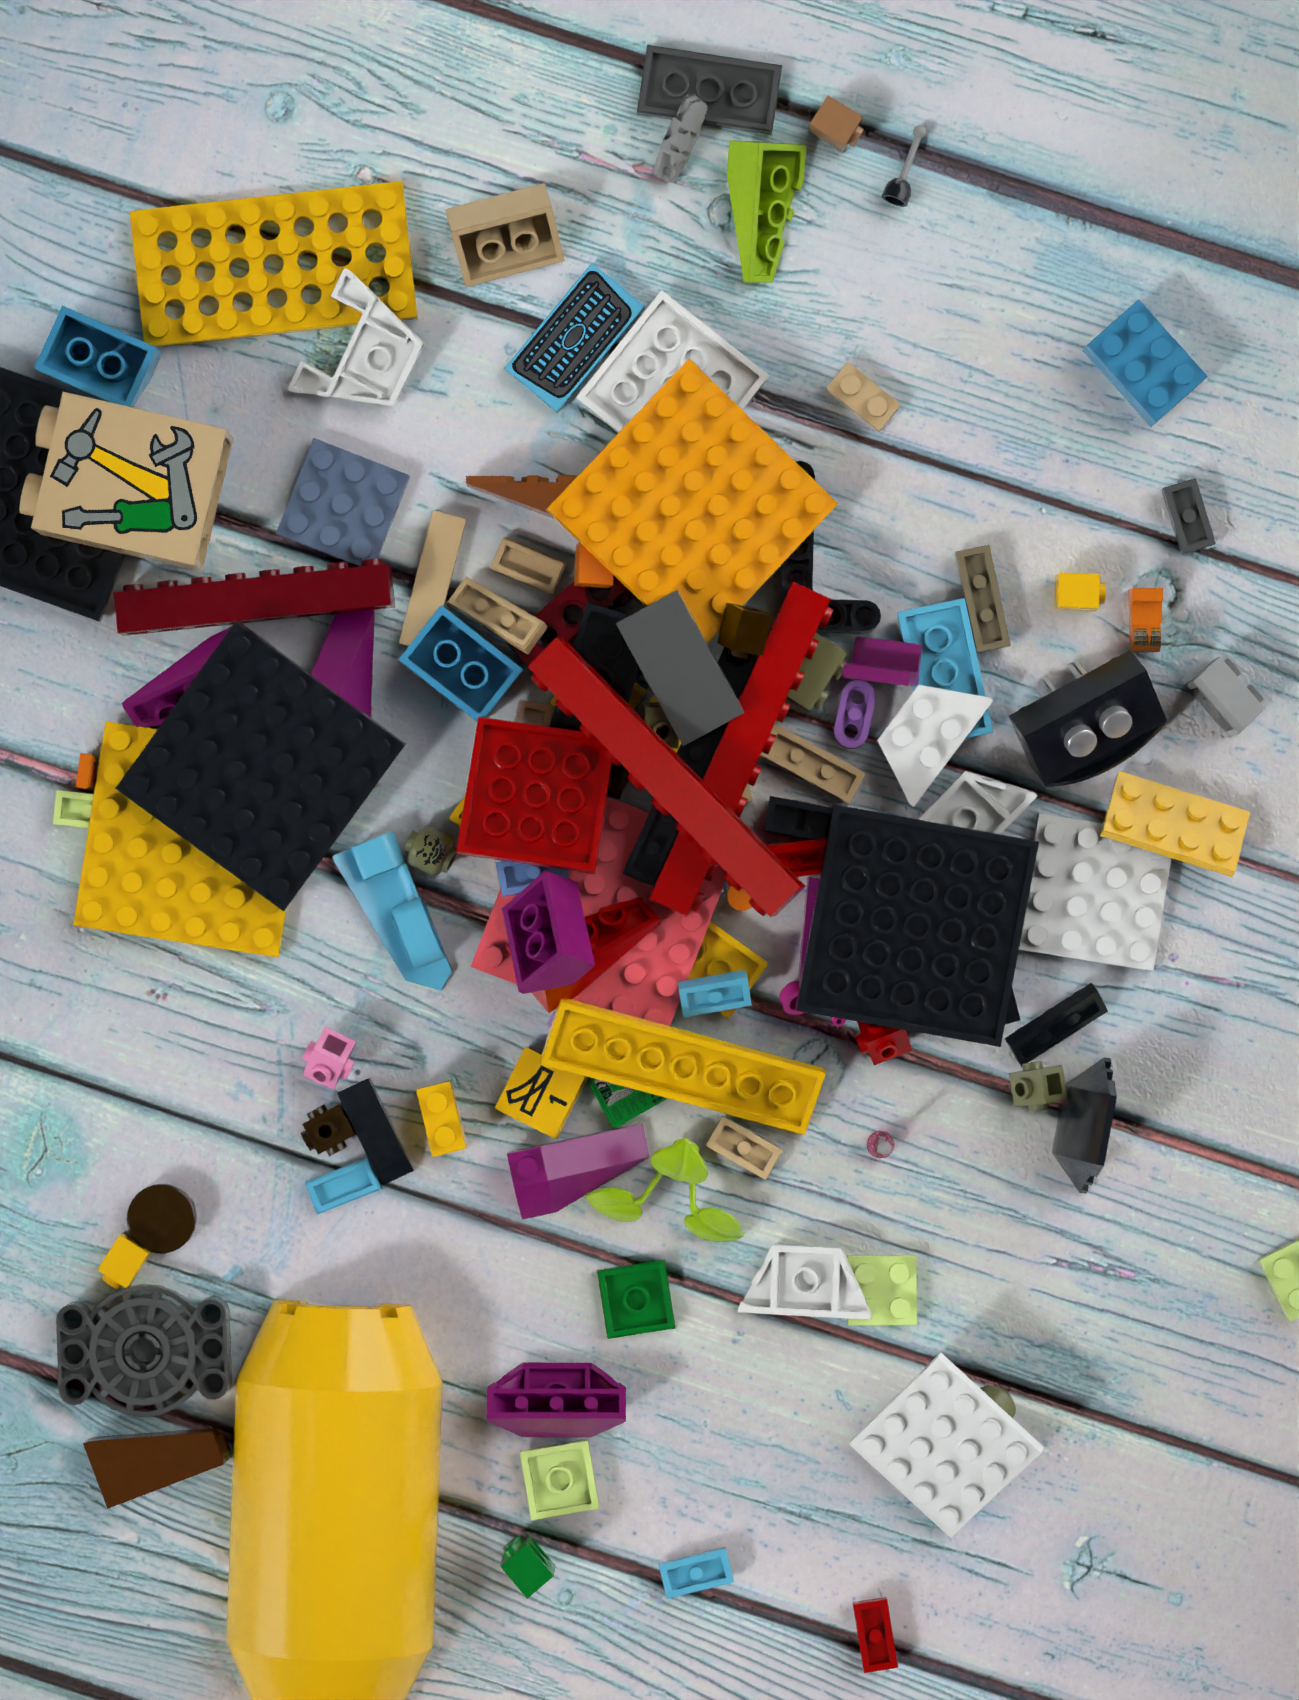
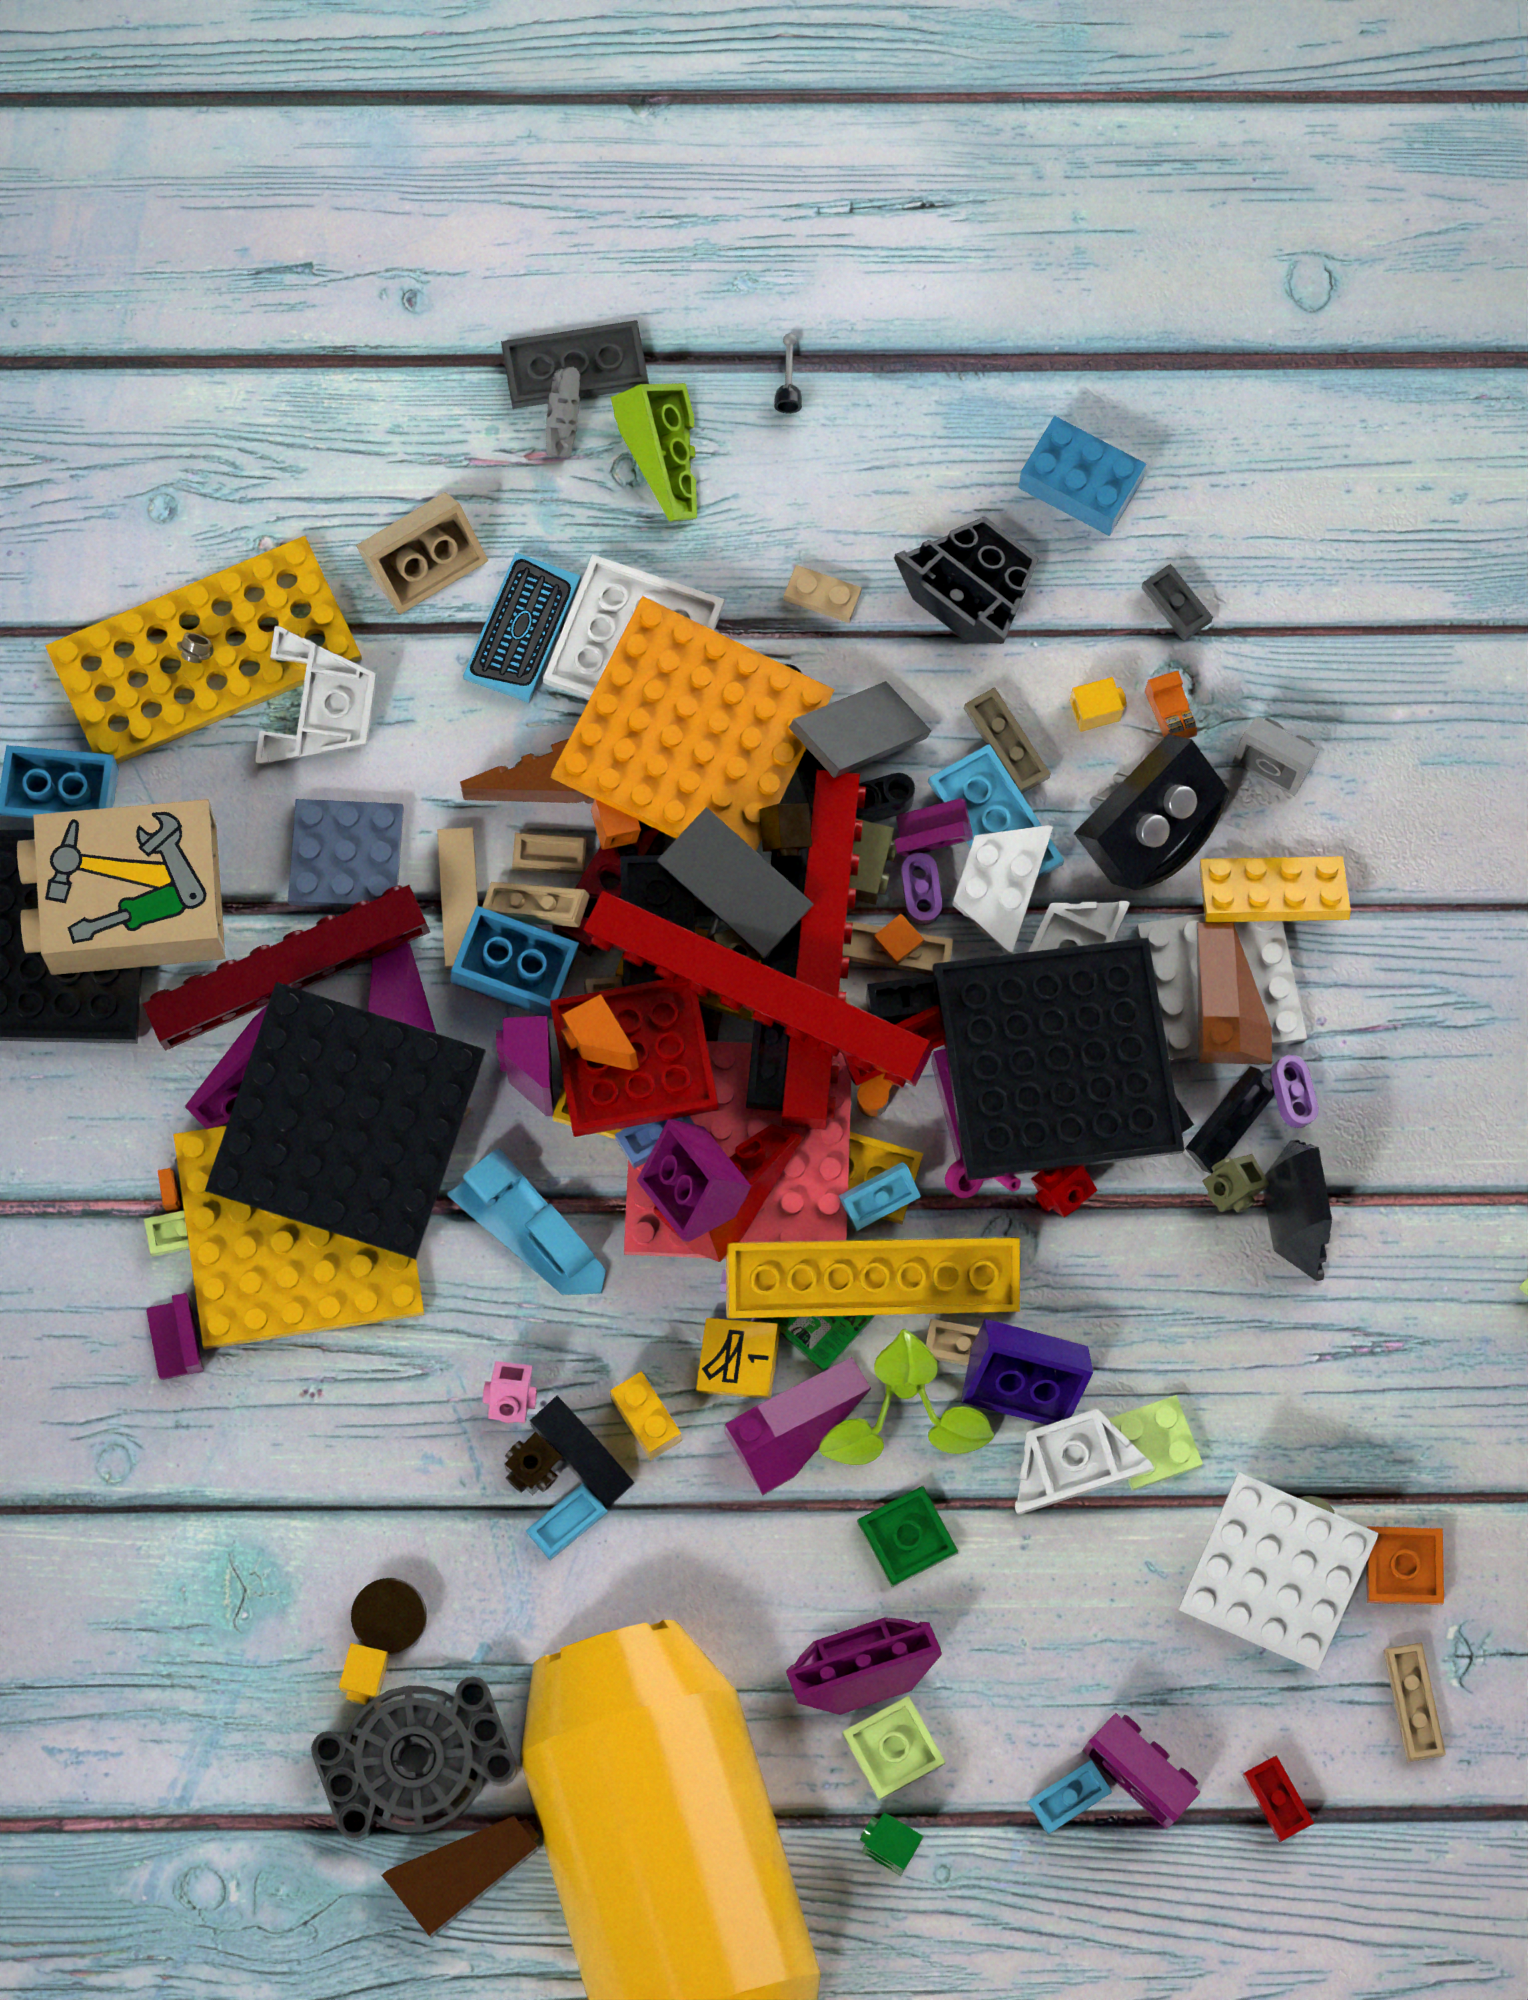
camera: 20 degrees left, 15 degrees down
olive head [404,825,457,876] -> none
medium nougat brick [808,95,864,152] -> none
clear pink hinge [866,1130,894,1158] -> none
none -> magenta panel [147,1293,204,1380]
none -> dark tan plate [177,633,211,663]
none -> magenta slope [496,1016,553,1116]
none -> orange slope [561,994,639,1071]
none -> dark grey tile [788,681,931,778]
none -> orange tile [873,914,925,965]
none -> black wedge [894,516,1039,644]
none -> dark purple slope [961,1318,1093,1425]
none -> magenta slope [1082,1713,1201,1830]
none -> dark orange wedge [1197,922,1272,1064]
none -> medium lavender plate [1271,1055,1319,1128]
none -> orange plate [1366,1526,1444,1605]
none -> tan tile [1383,1642,1446,1763]

